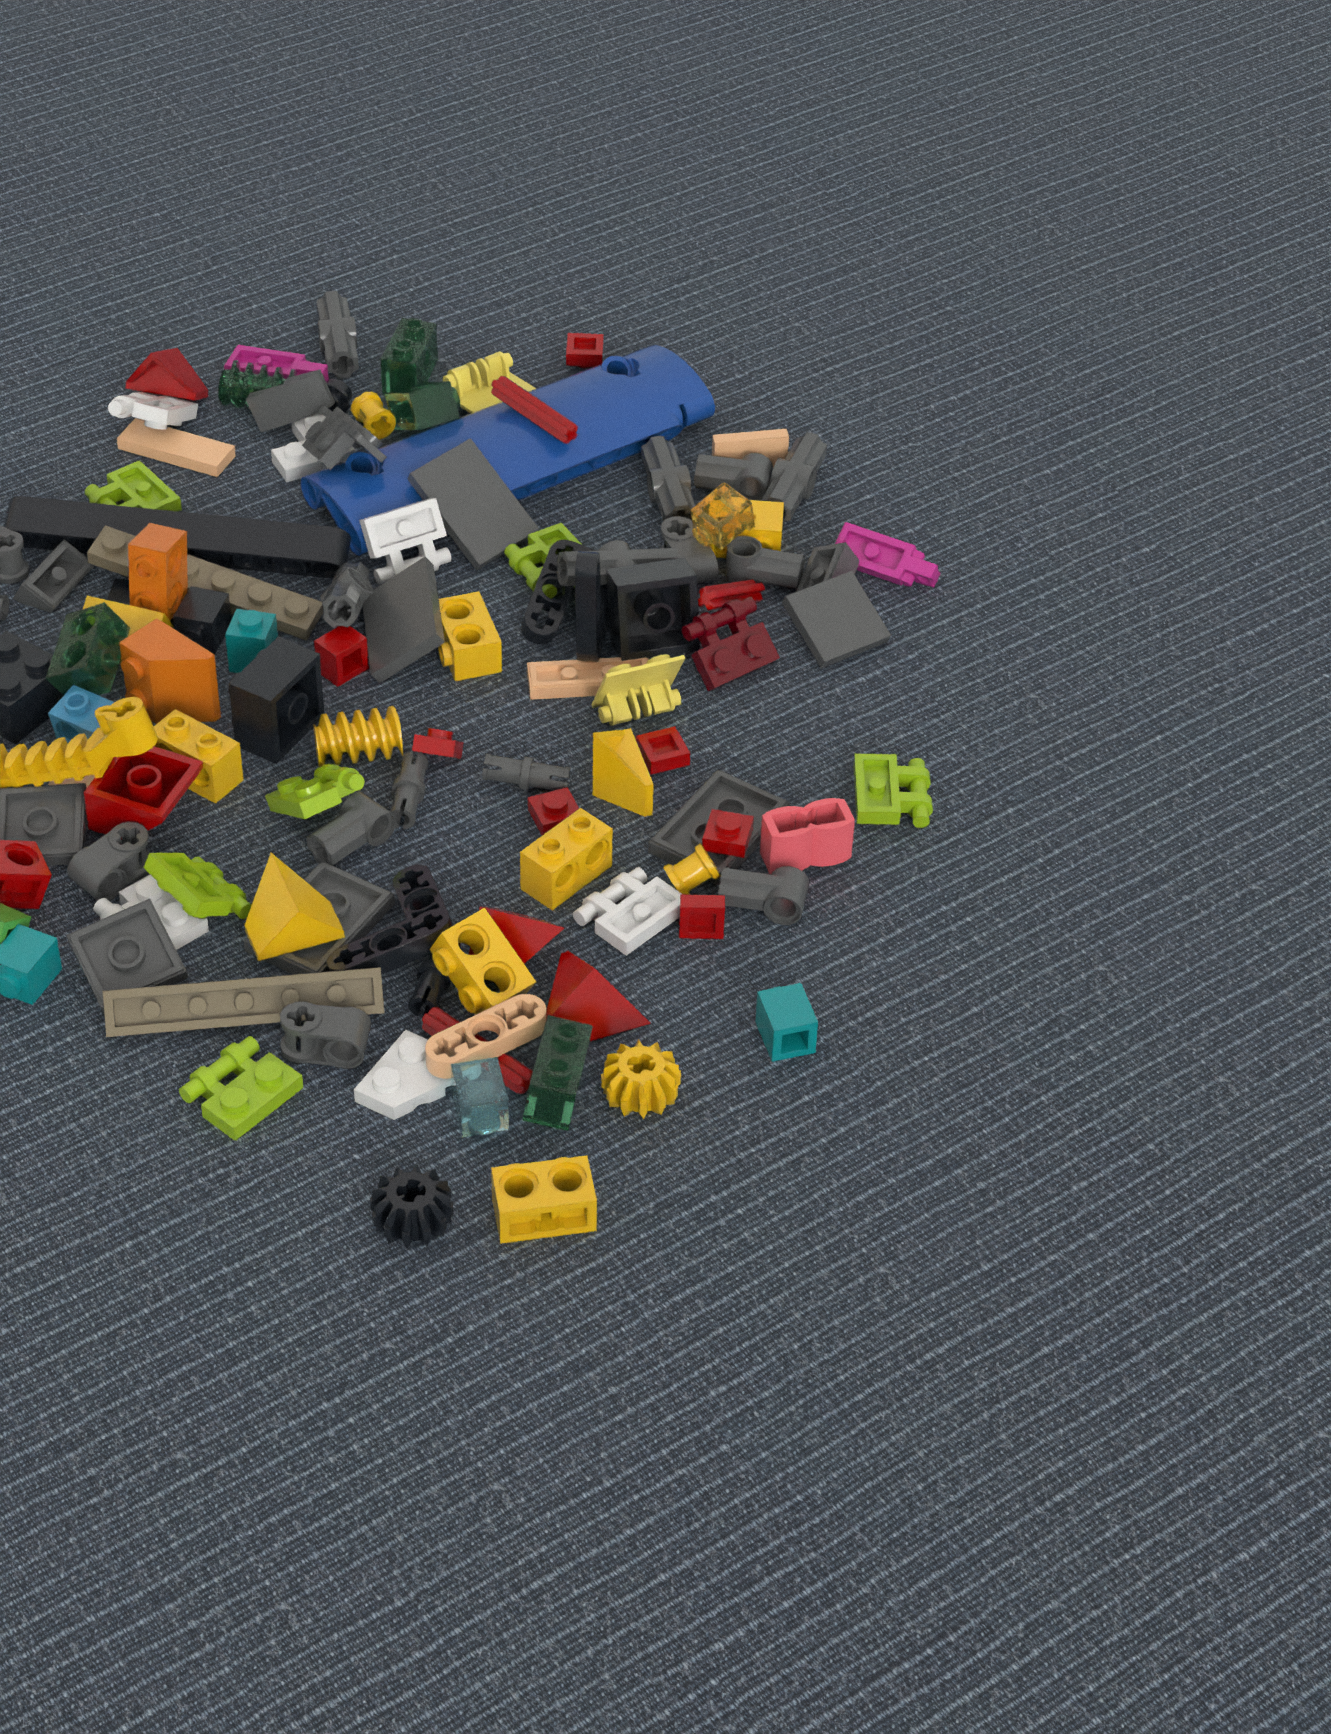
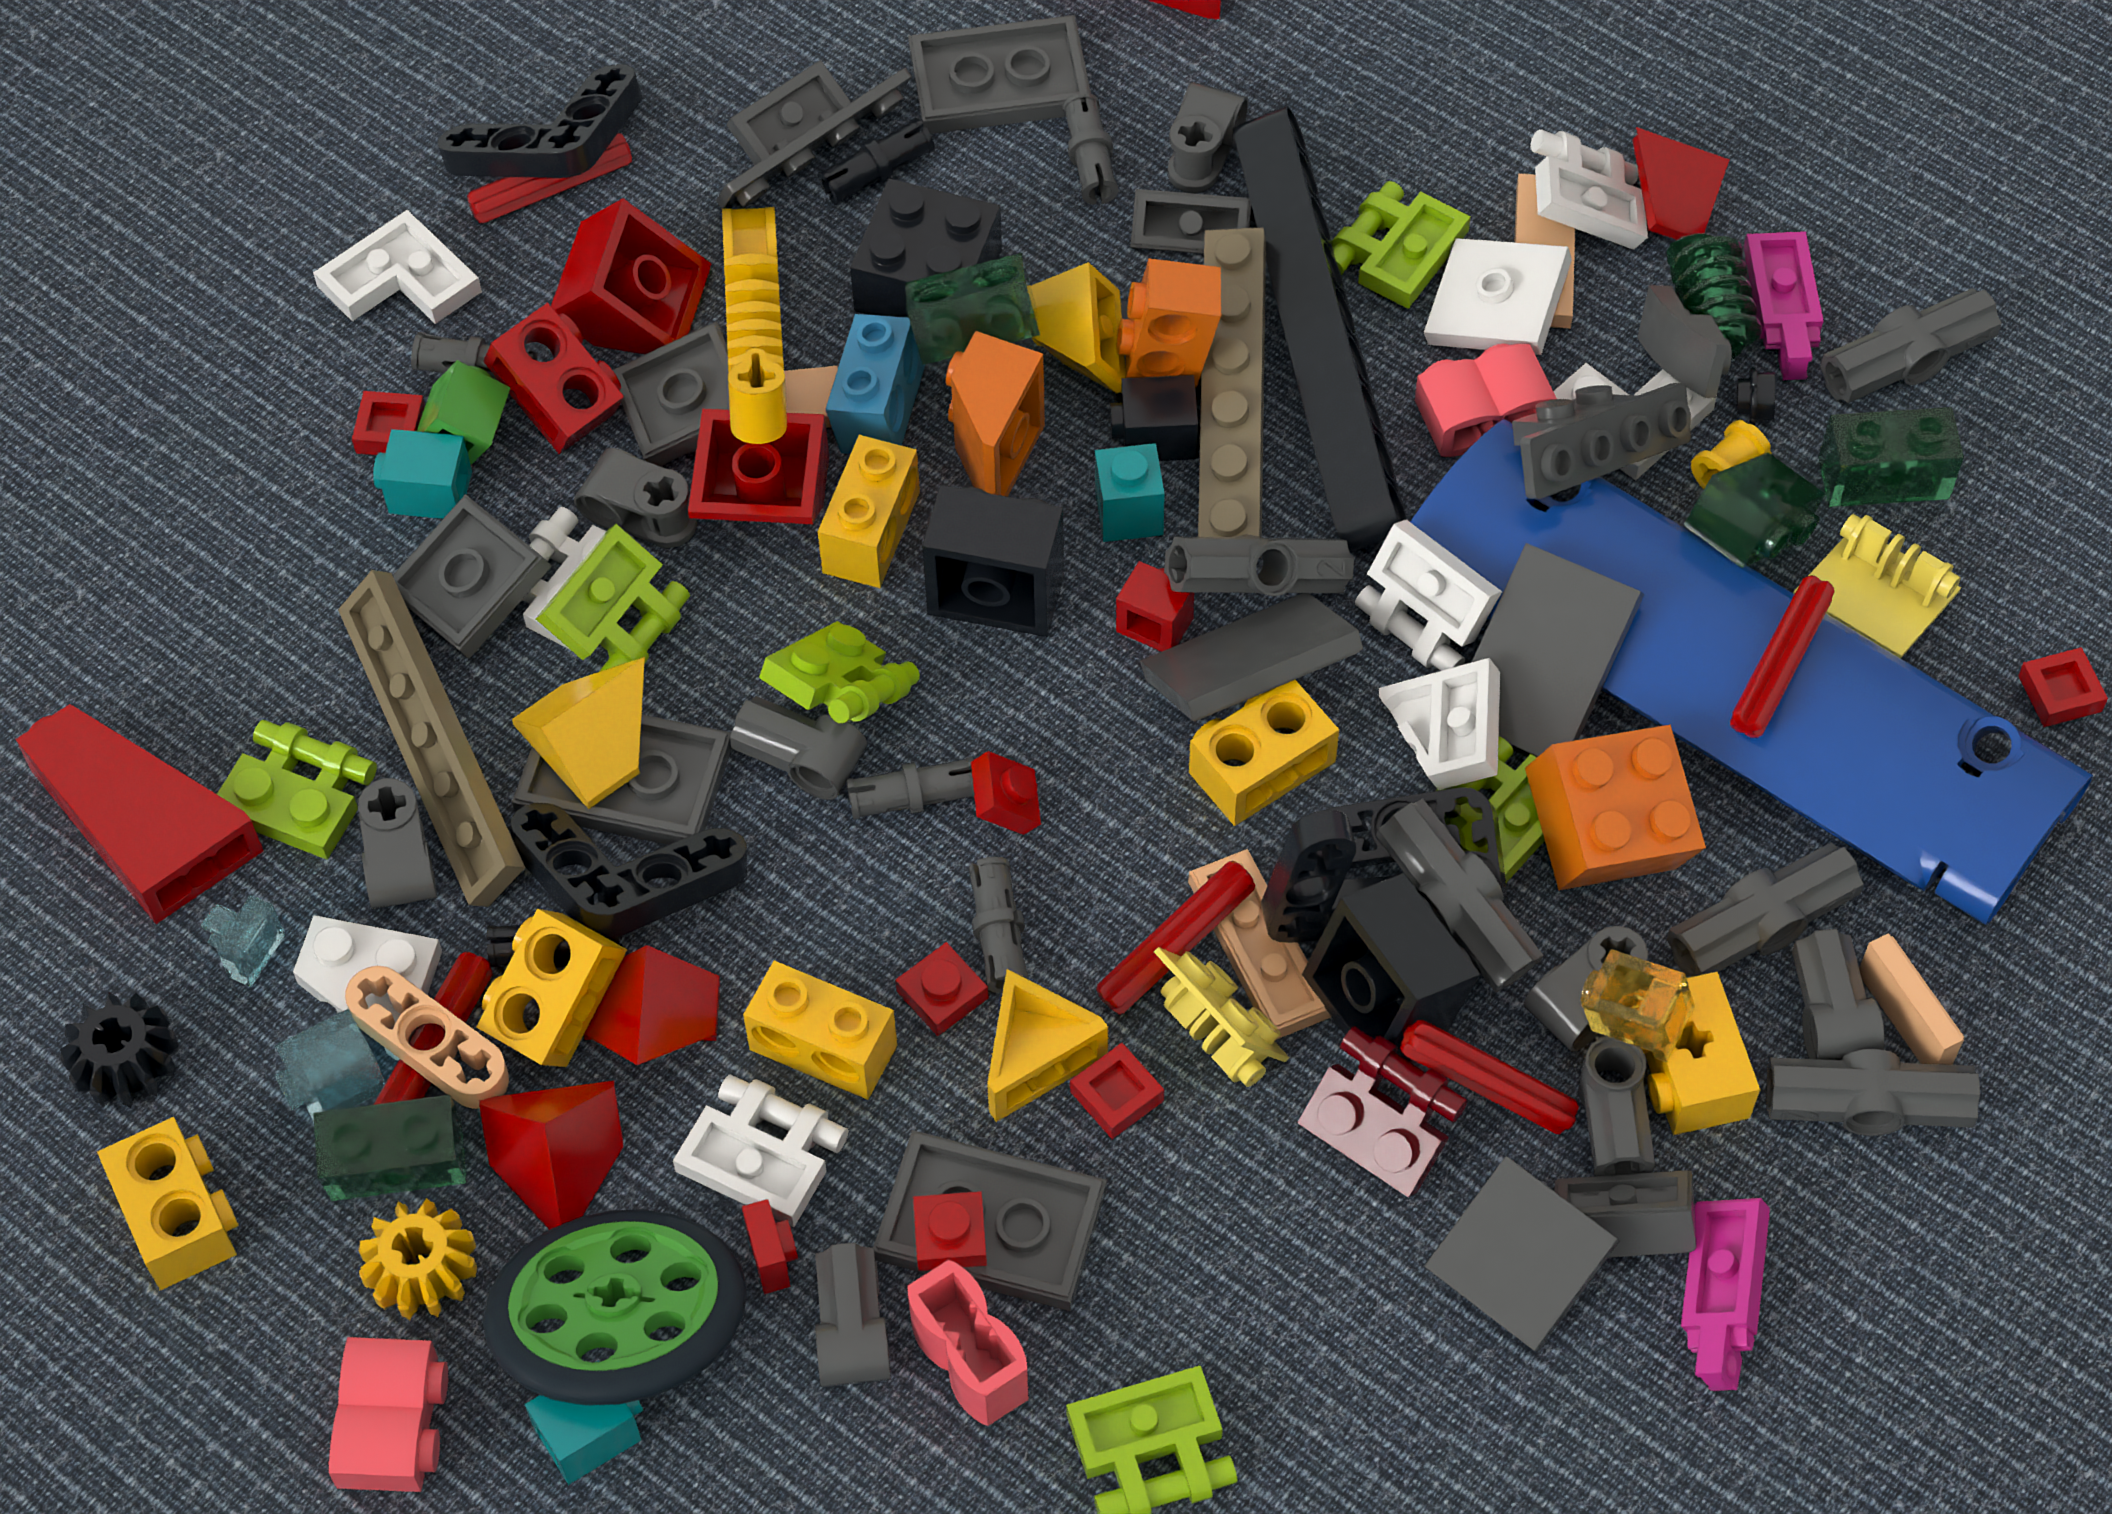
camera: 75 degrees right, 15 degrees up
yellow piece [314,706,403,767] -> none
yellow bush [663,843,721,895] -> none
none -> red slope [15,704,264,924]
none -> clear light blue tile [201,895,285,987]
none -> coral brick [329,1337,448,1492]
none -> wedge [483,1209,747,1405]
none -> red axle [1096,861,1256,1014]
none -> white wing [1379,658,1500,790]
none -> coral brick [1415,343,1557,457]
none -> white plate [1424,238,1572,355]
none -> orange brick [1525,724,1706,890]

